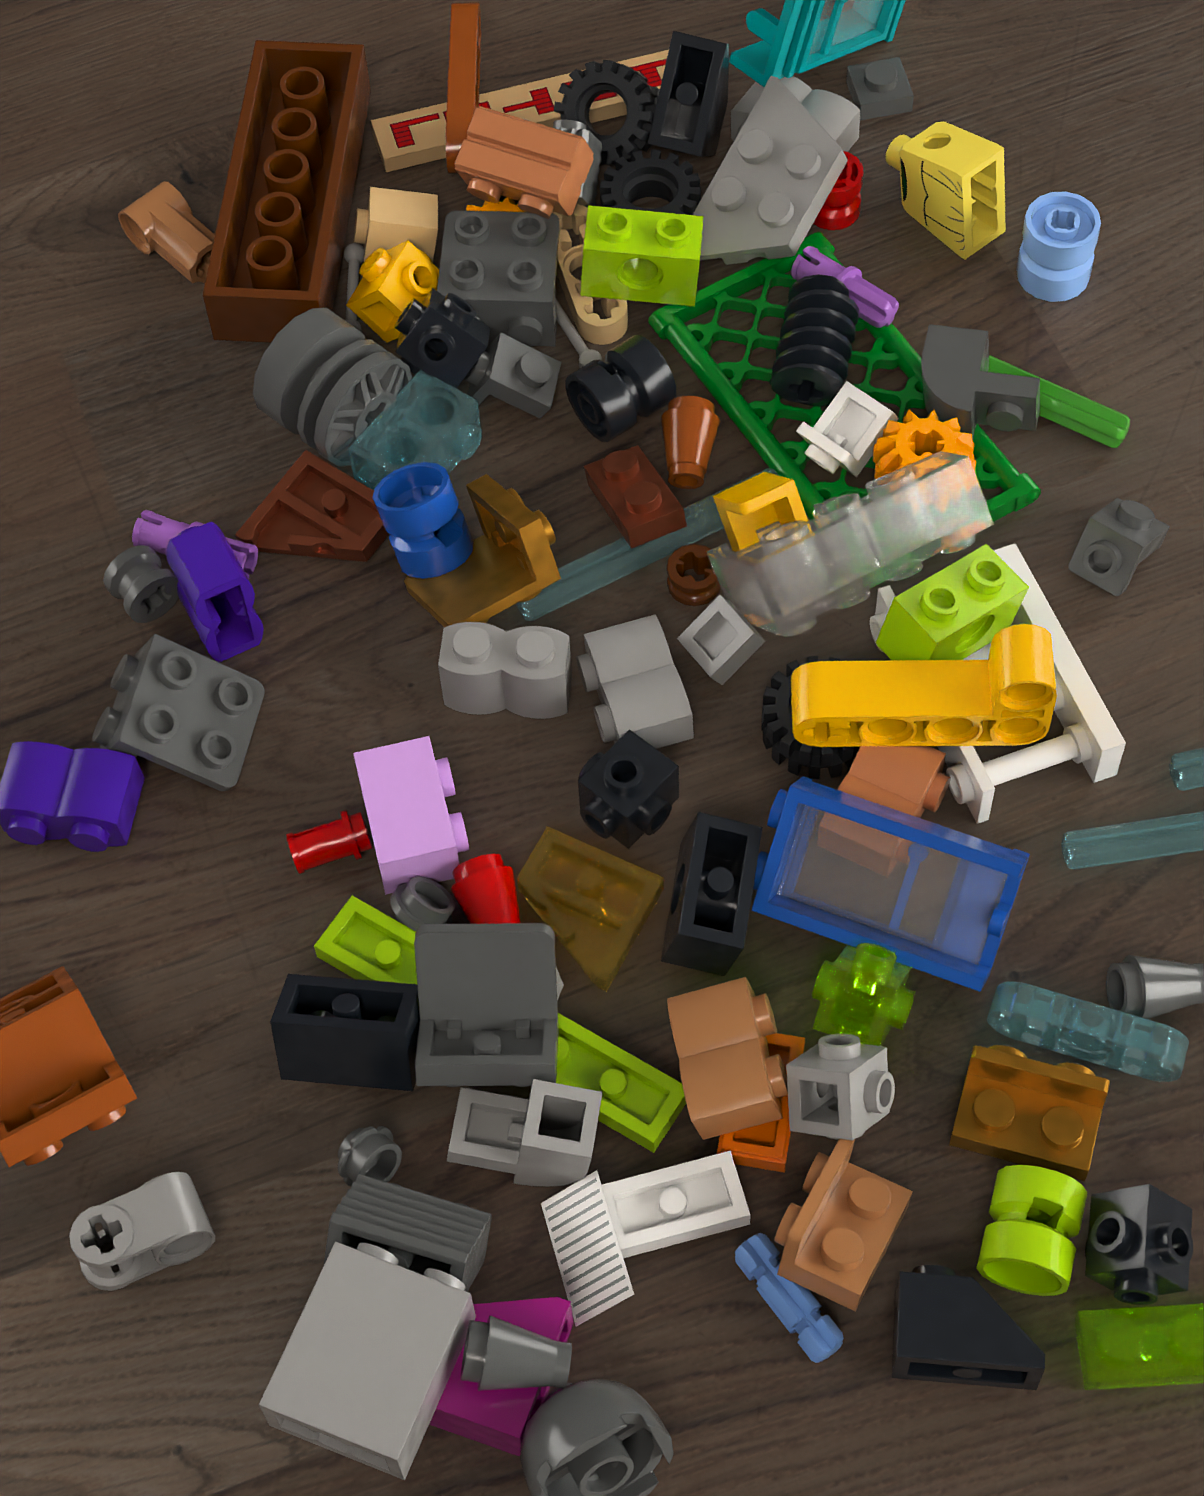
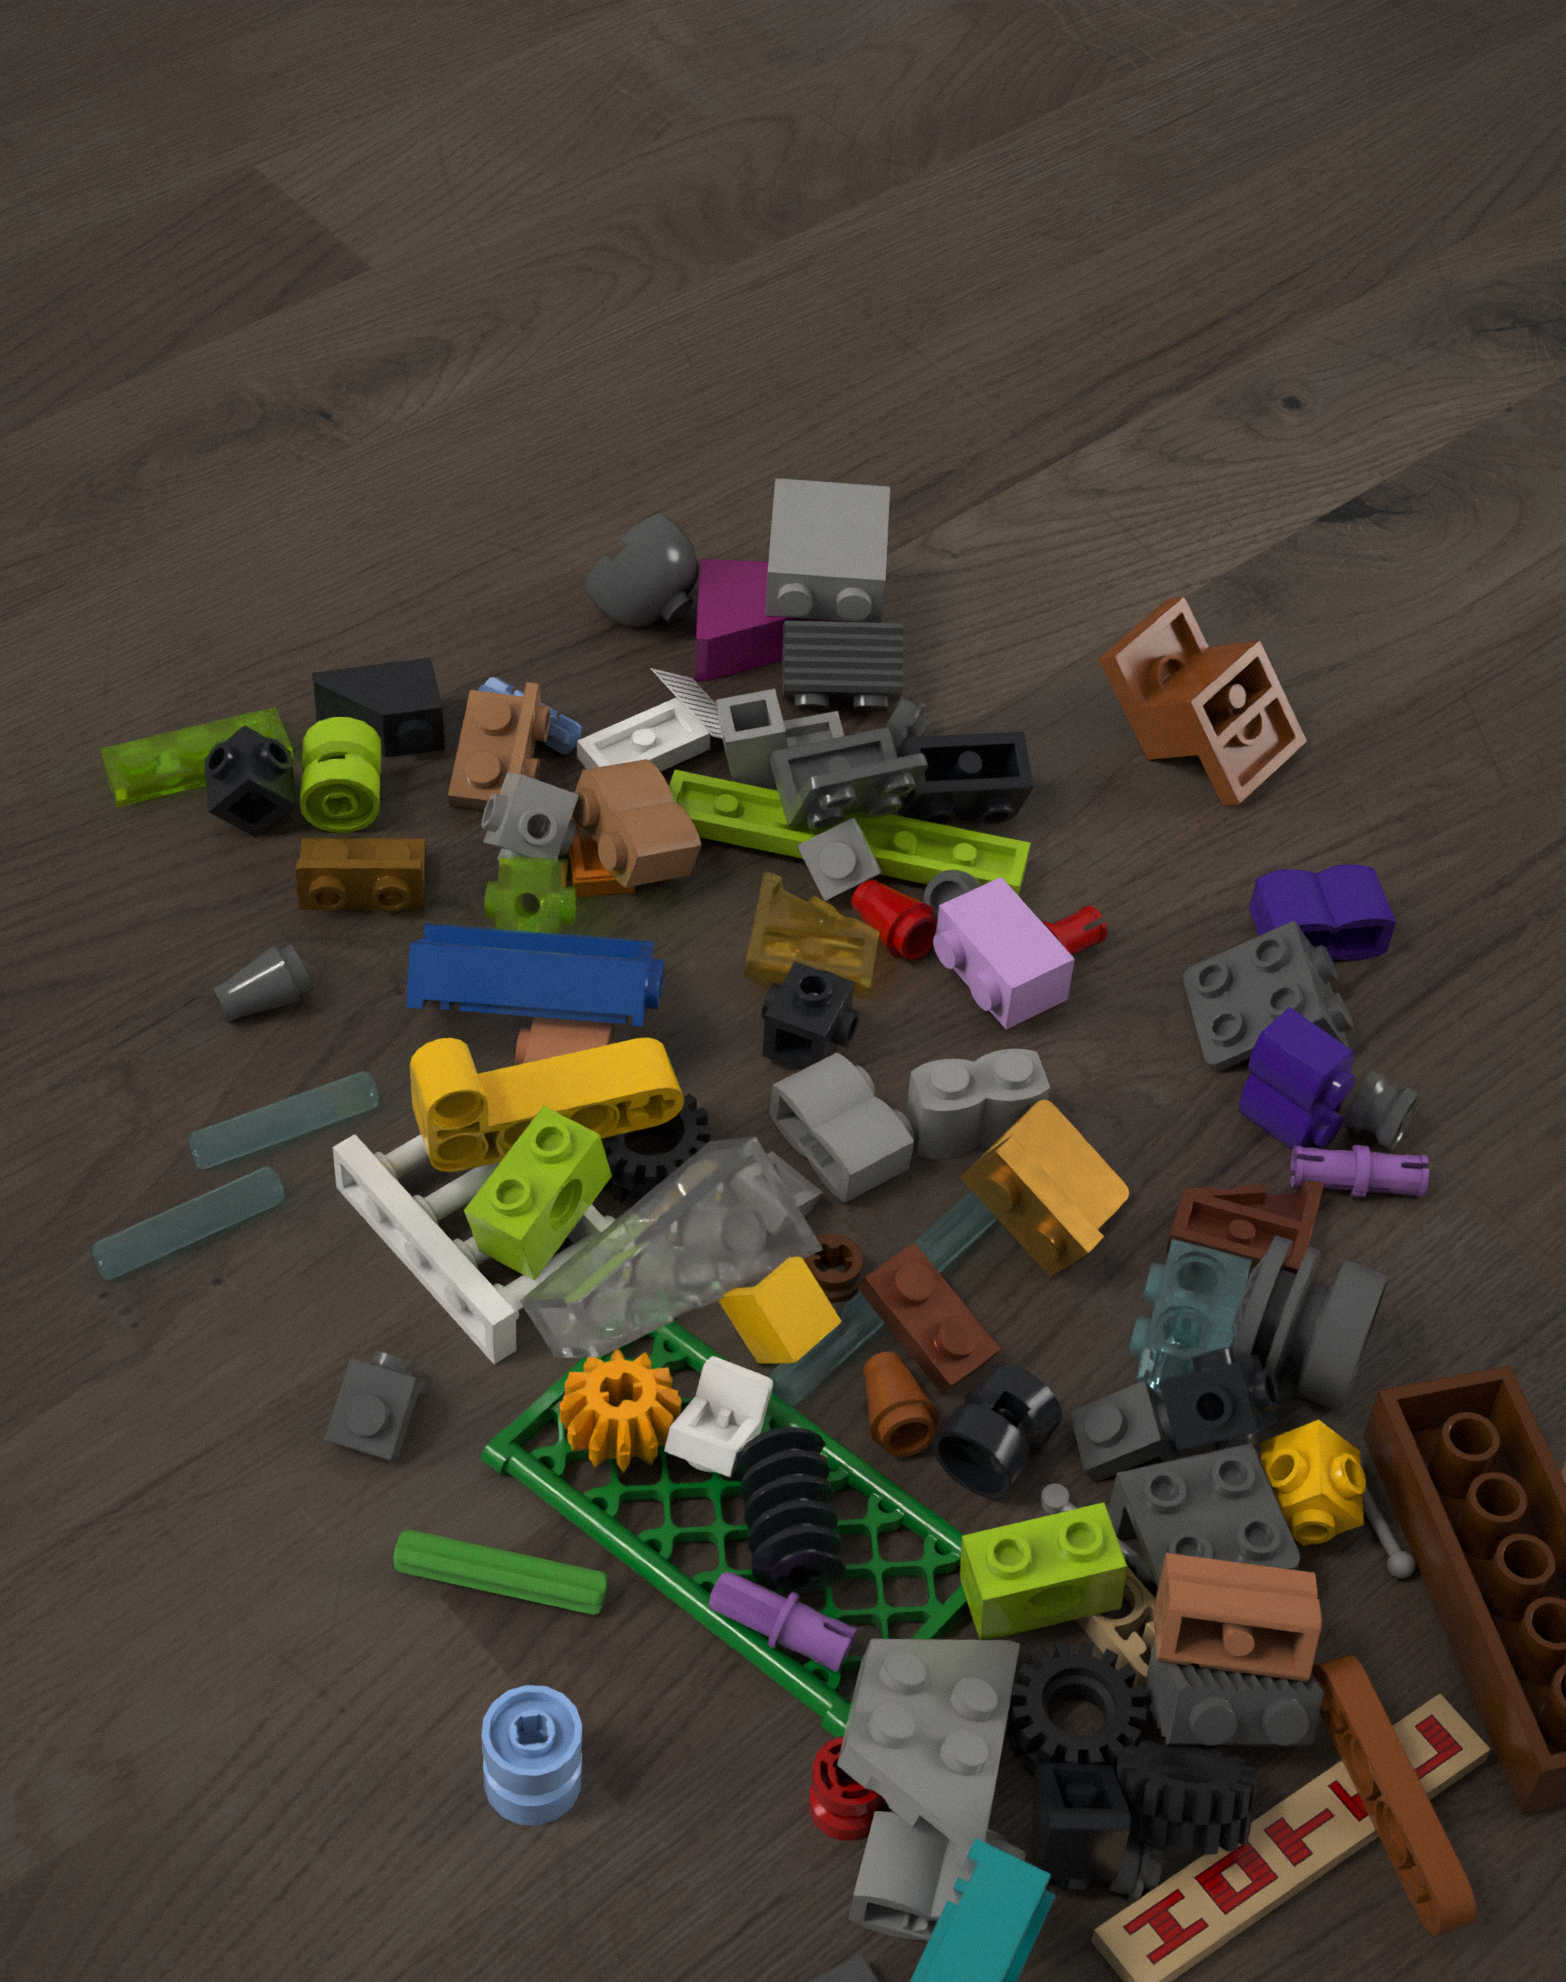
camera: 155 degrees right, 10 degrees down
light grey piece [69,1172,216,1291] -> none
tan brick [354,187,438,263] -> none
blue wheel [372,462,474,579] -> none
dark grey cone [460,1315,572,1391] -> none
black brick [661,812,763,976] -> none
light yellow torso [886,121,1006,260] -> none
dark grey brick [921,324,1040,441] -> none
clear light blue beam [987,982,1189,1082] -> none

